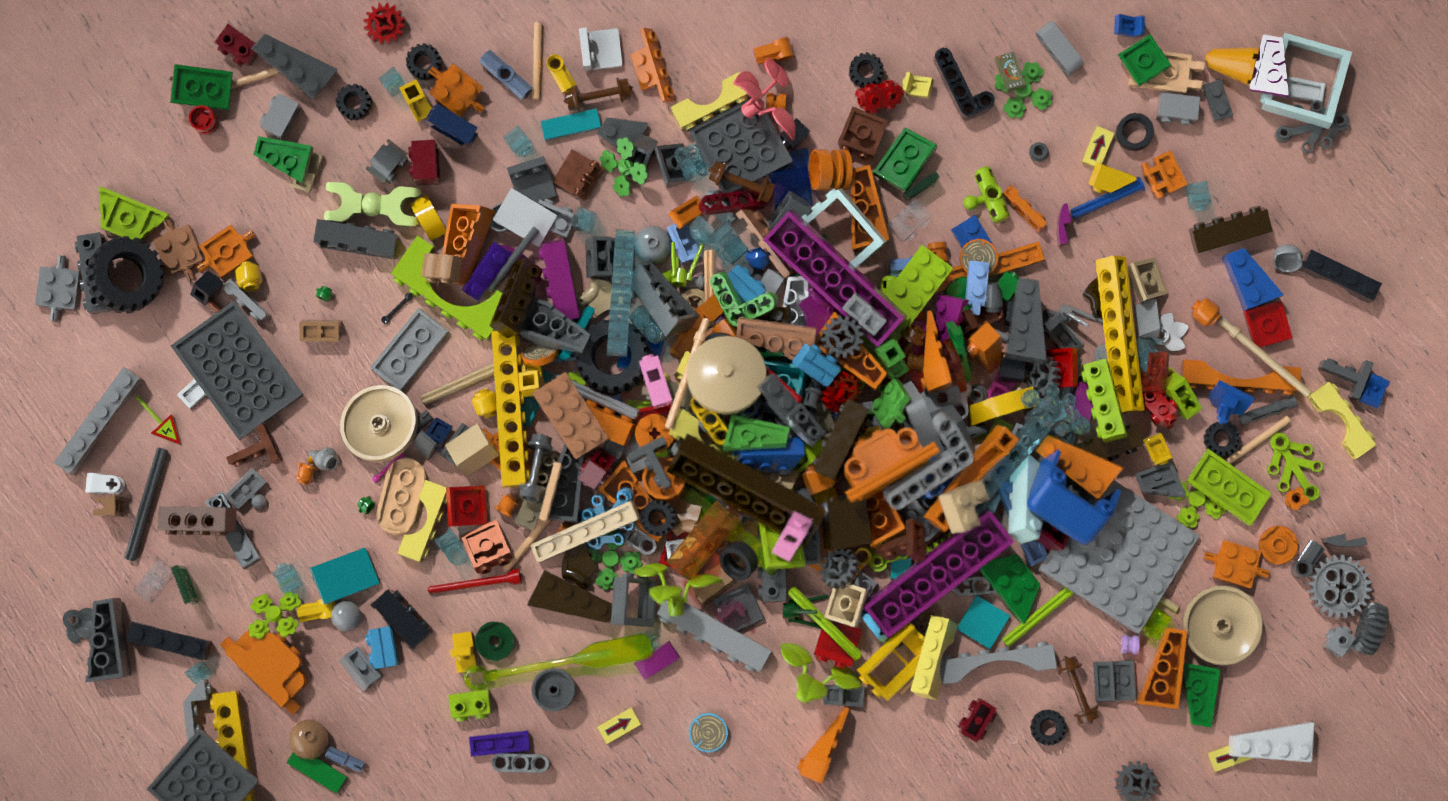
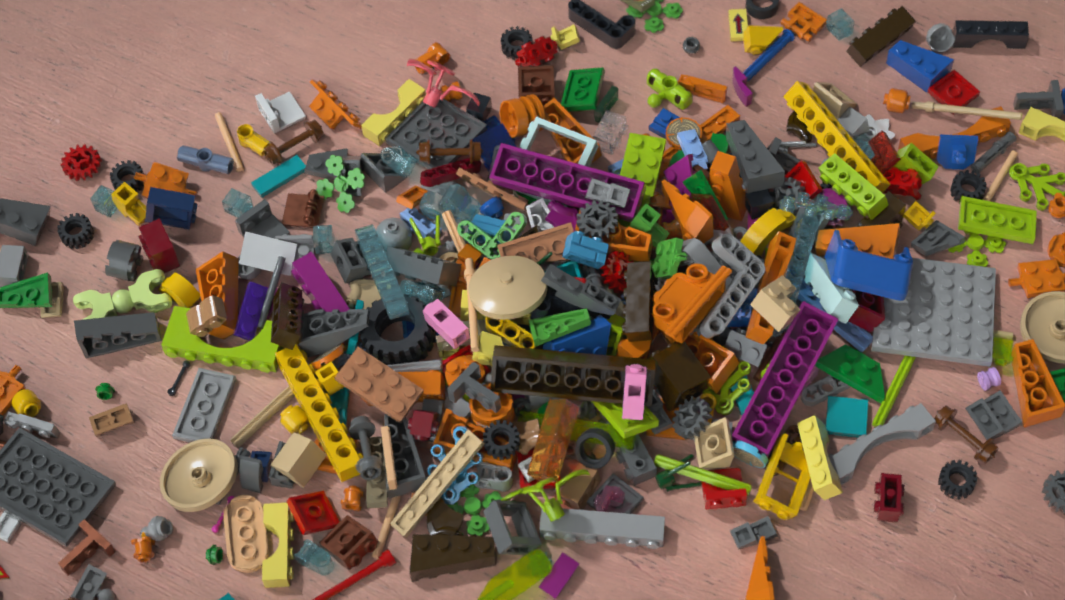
camera: 20 degrees left, 25 degrees down
lime plant [780,643,862,703] -> none
copper bracket [876,518,926,563] -> none

